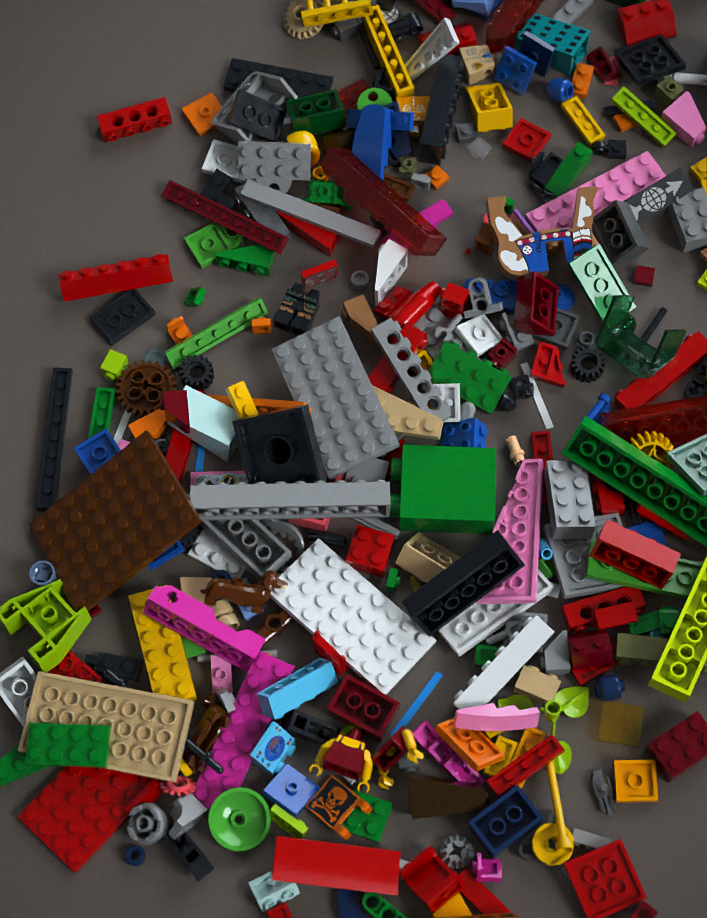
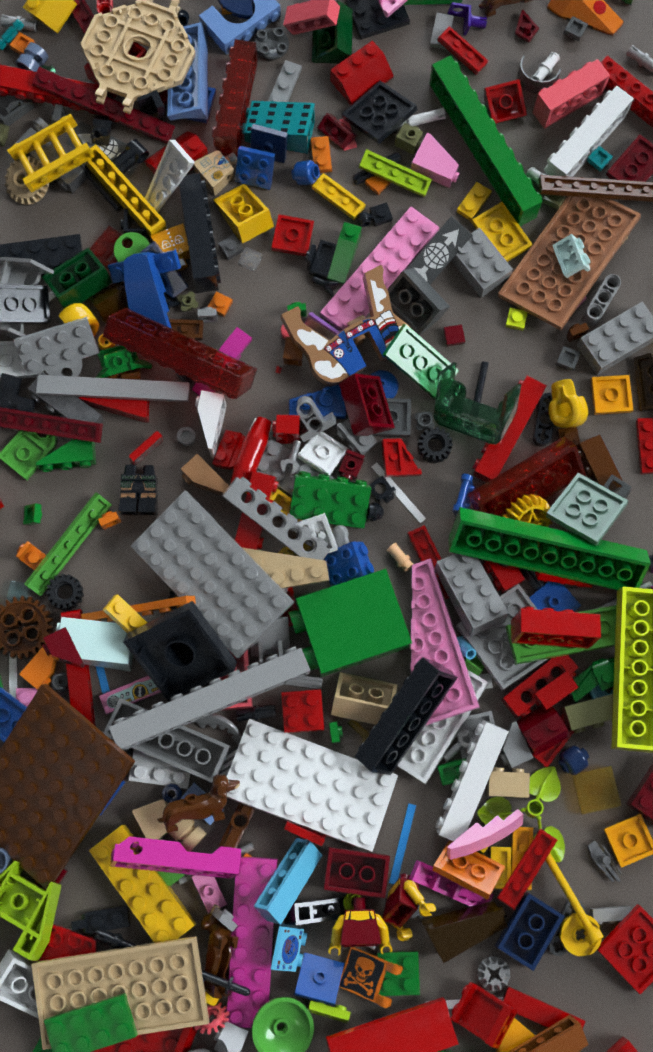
camera: 25 degrees left, 10 degrees up
dark pink bracket [472,853,502,882] -> none

